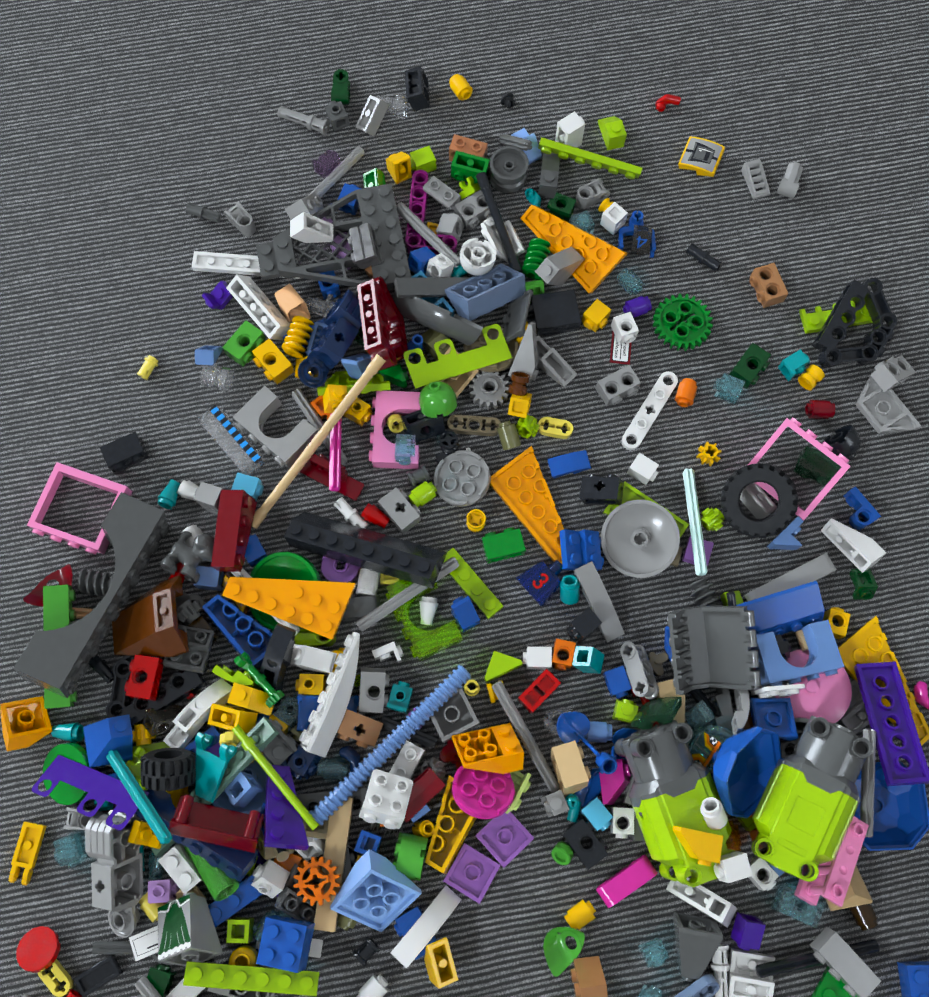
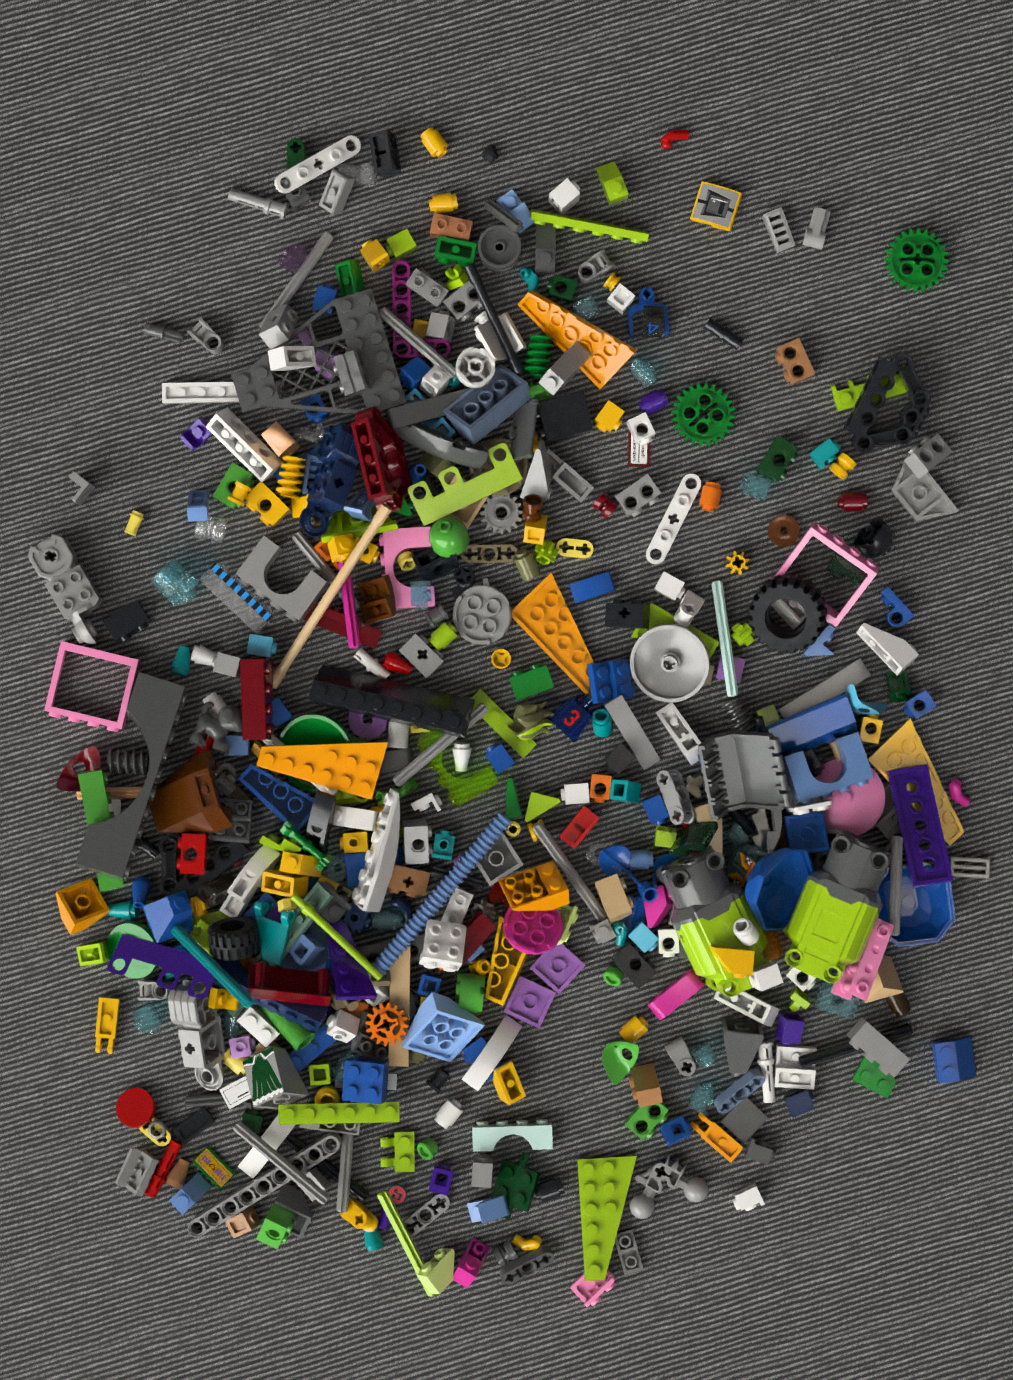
camera: 10 degrees left, 15 degrees up
none -> light grey brick [28,534,103,644]
none -> light grey panel [69,471,95,506]
none -> lime slope [76,940,110,966]
none -> blue cone [132,877,152,908]
none -> light grey piece [148,1120,166,1139]
none -> clear light blue gear [151,559,199,607]
none -> yellow bush [227,481,252,507]
none -> white piece [274,135,361,193]
none -> reddish brown slope [357,574,396,624]
none -> bright green piece [376,777,418,804]
none -> yellow brick [429,192,458,214]
none -> green slope [506,777,522,819]
none -> olive hair [508,698,554,741]
none -> dark red wheel [592,491,619,519]
none -> white slope [656,702,701,765]
none -> light grey piece [664,1036,696,1076]
none -> white piece [673,590,705,627]
none -> reddish brown piece [767,515,800,547]
none -> lime tile [789,986,811,1012]
none -> medium azure piece [846,684,887,715]
none -> green gear [884,228,949,293]
none -> blue brick [903,689,936,719]

